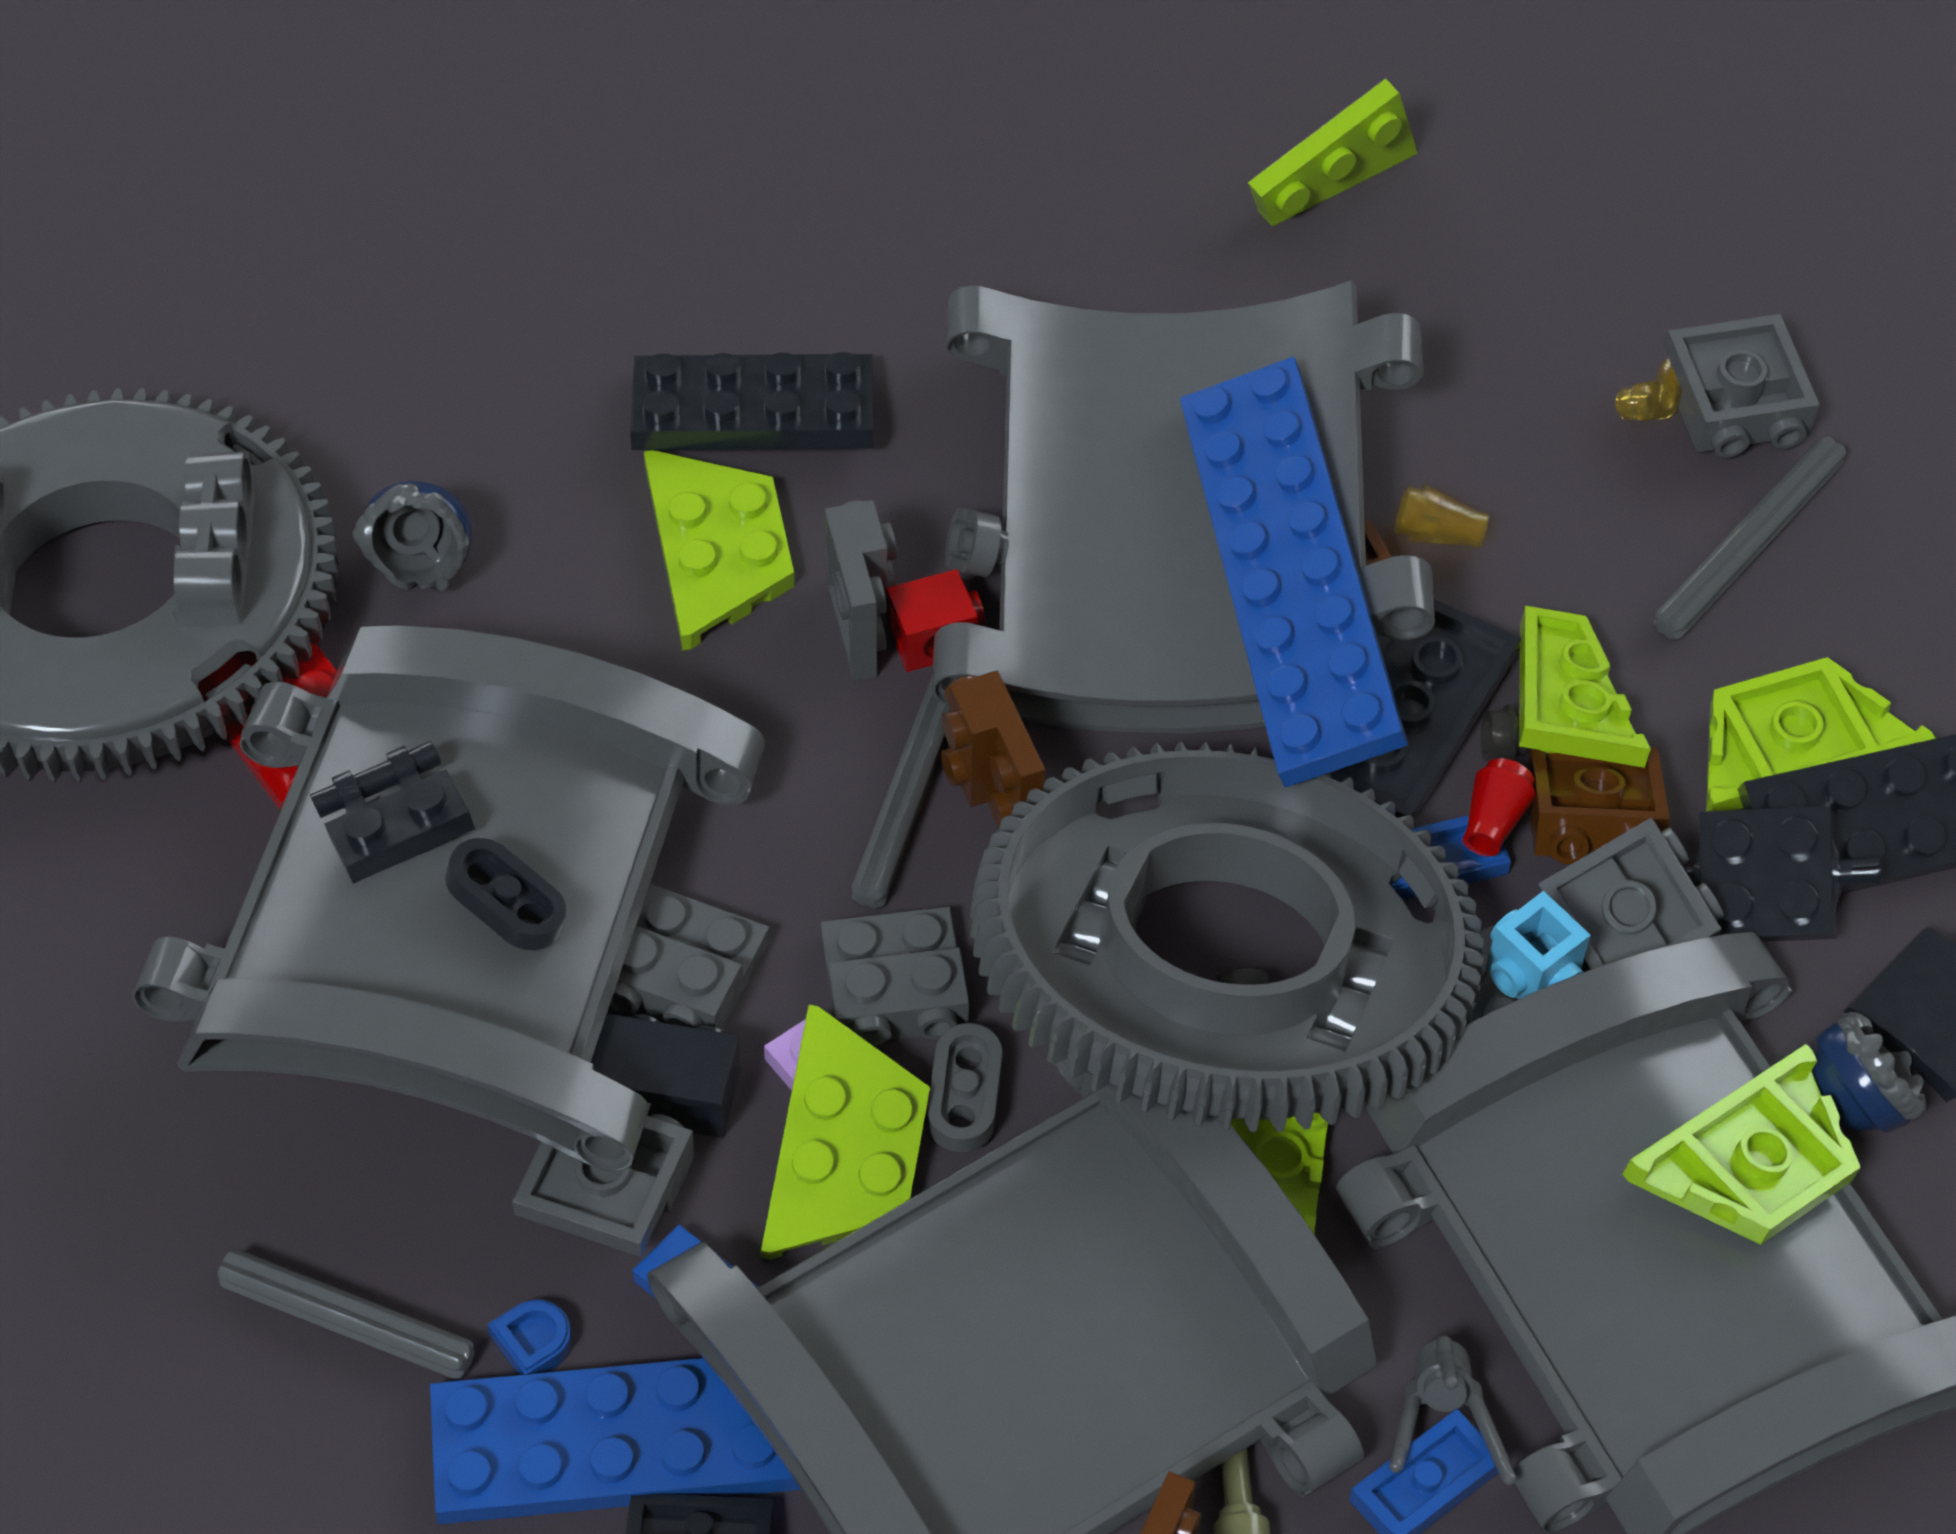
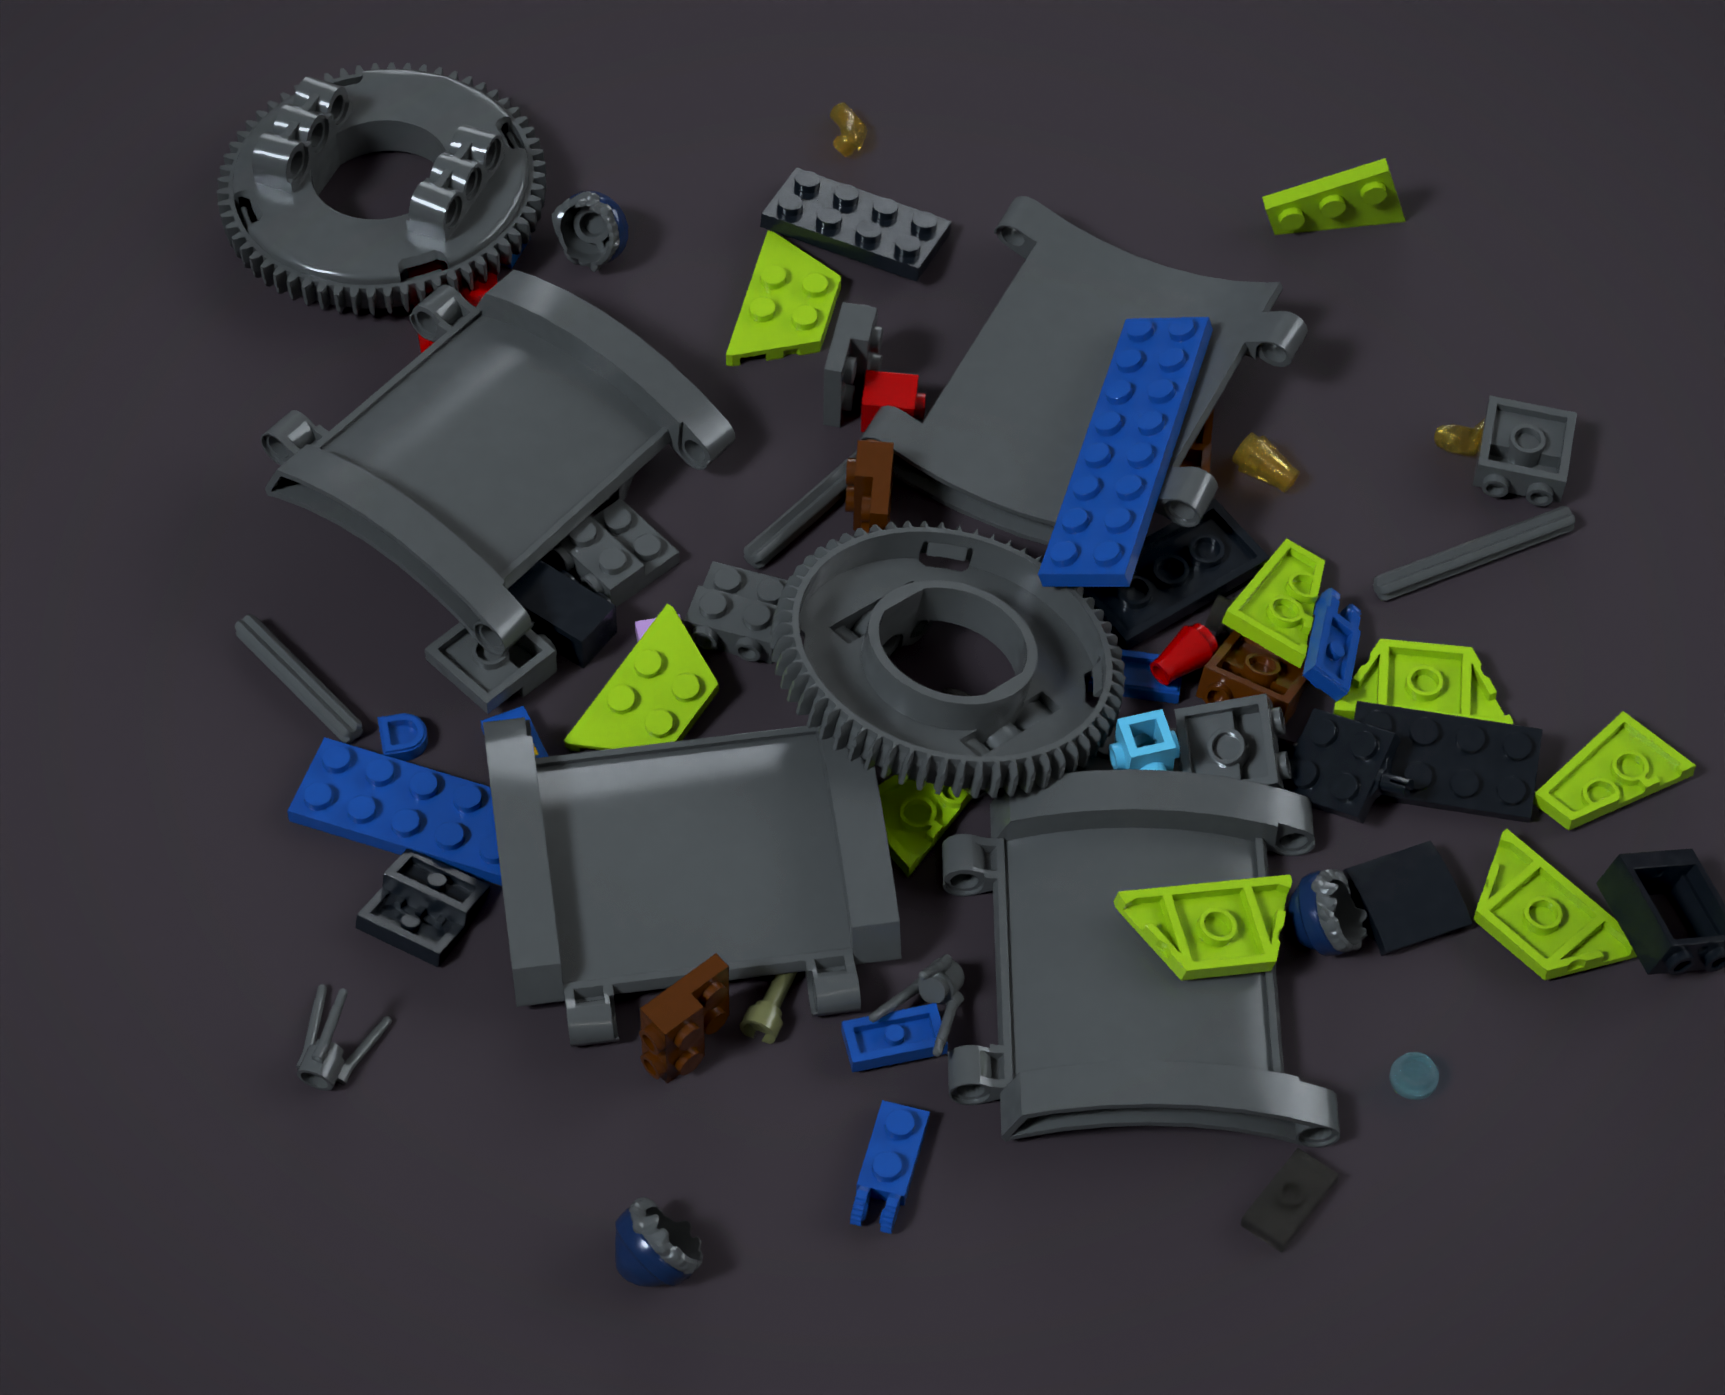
camera: 25 degrees right, 0 degrees up
black plate [310,741,475,884] -> none
black plate [445,838,566,950] -> none
dark grey plate [928,1023,1002,1153] -> none
dark grey plate [945,507,1009,578] -> none
none -> clear yellow arm [830,102,867,157]
none -> blue hinge [1302,587,1361,702]

